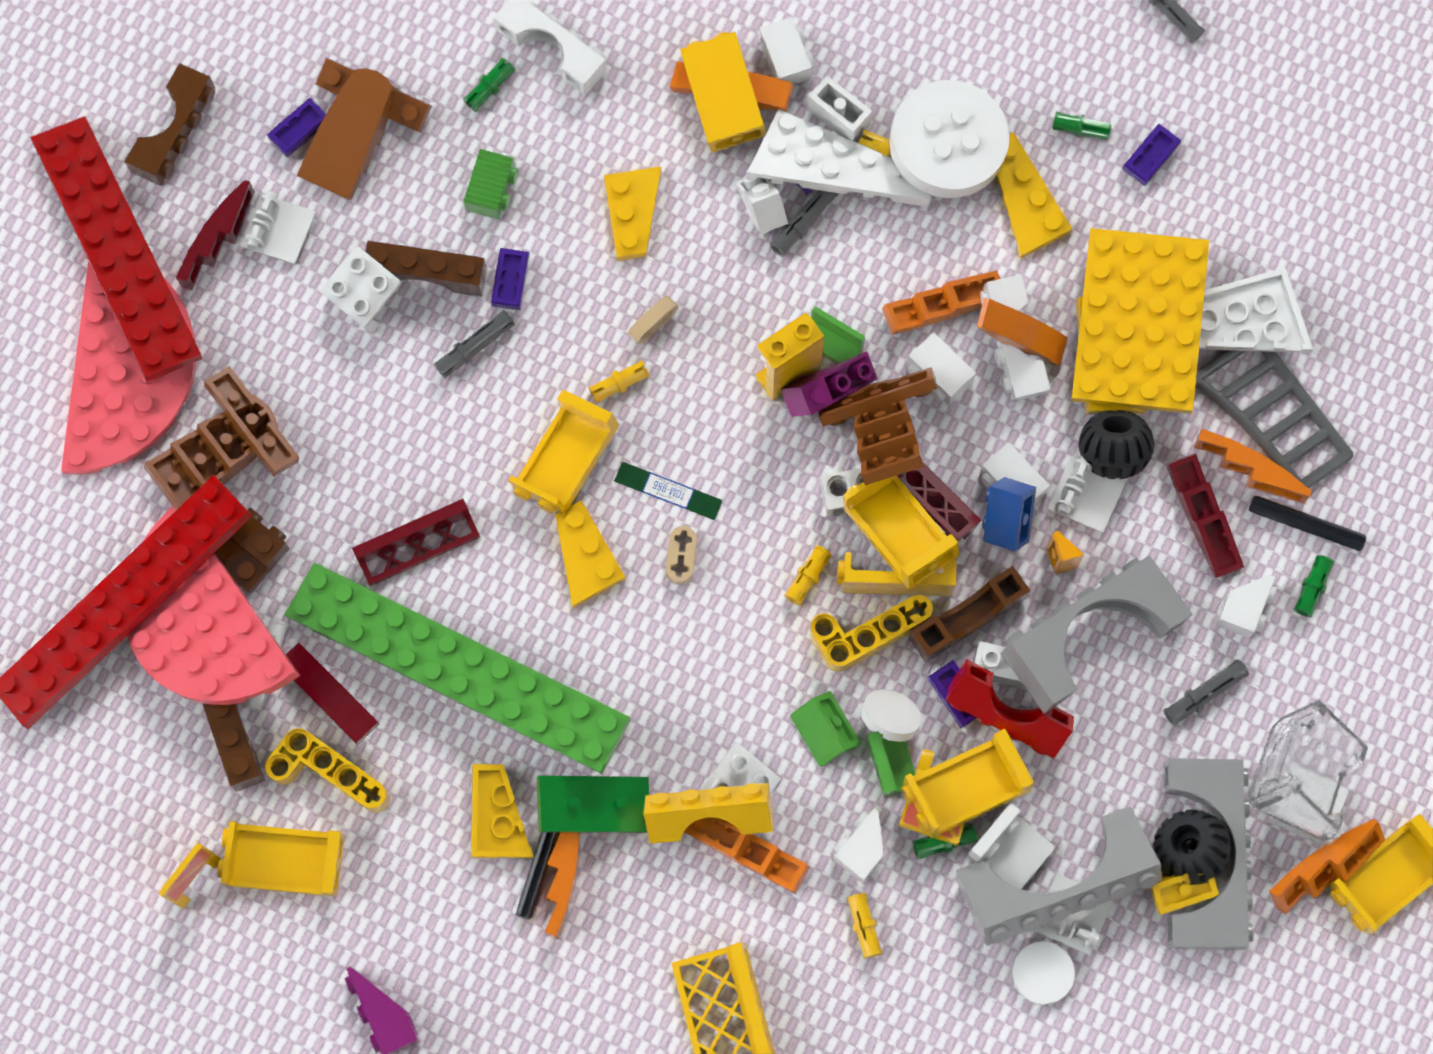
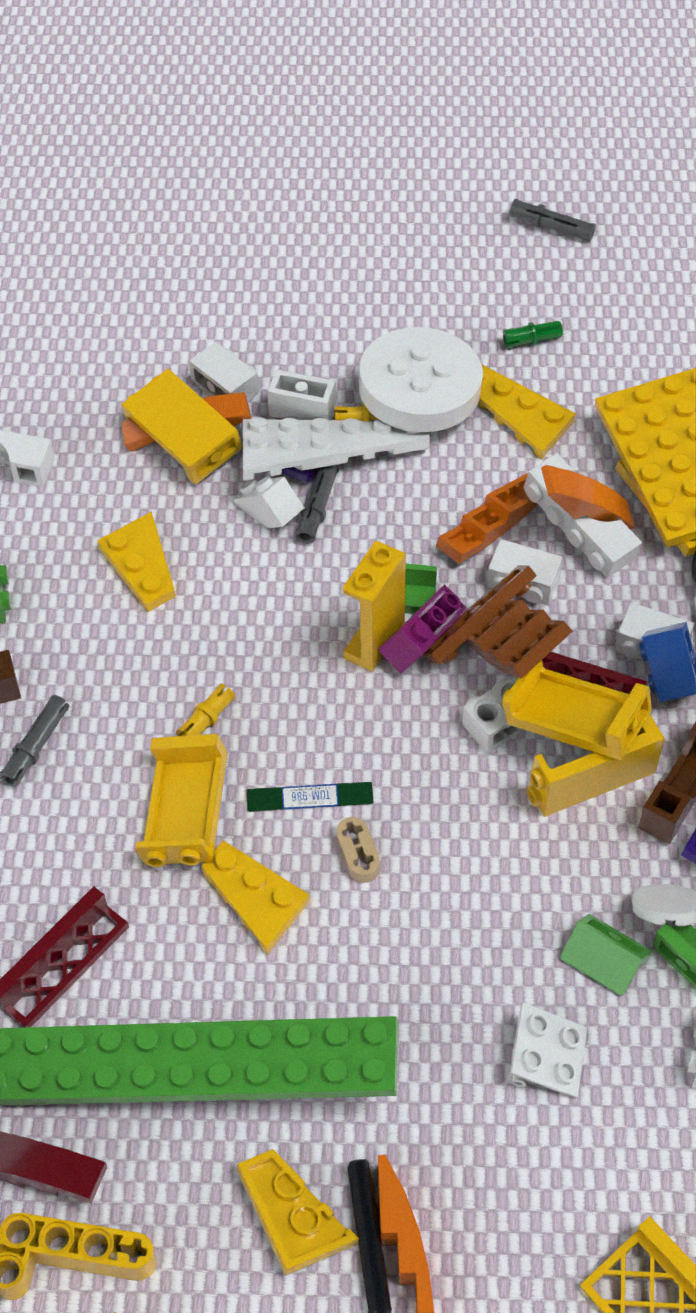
camera: 25 degrees left, 20 degrees down
dark purple plate [491,248,530,311] -> none
green piece [537,775,649,833] -> none
tan beam [628,295,679,344] -> none
yellow arch [644,783,774,844] -> none
orange slope [684,818,810,894] -> none
yellow pin [784,545,832,606] -> none
yellow beam [810,595,933,672] -> none
dark purple plate [1122,123,1182,186] -> none

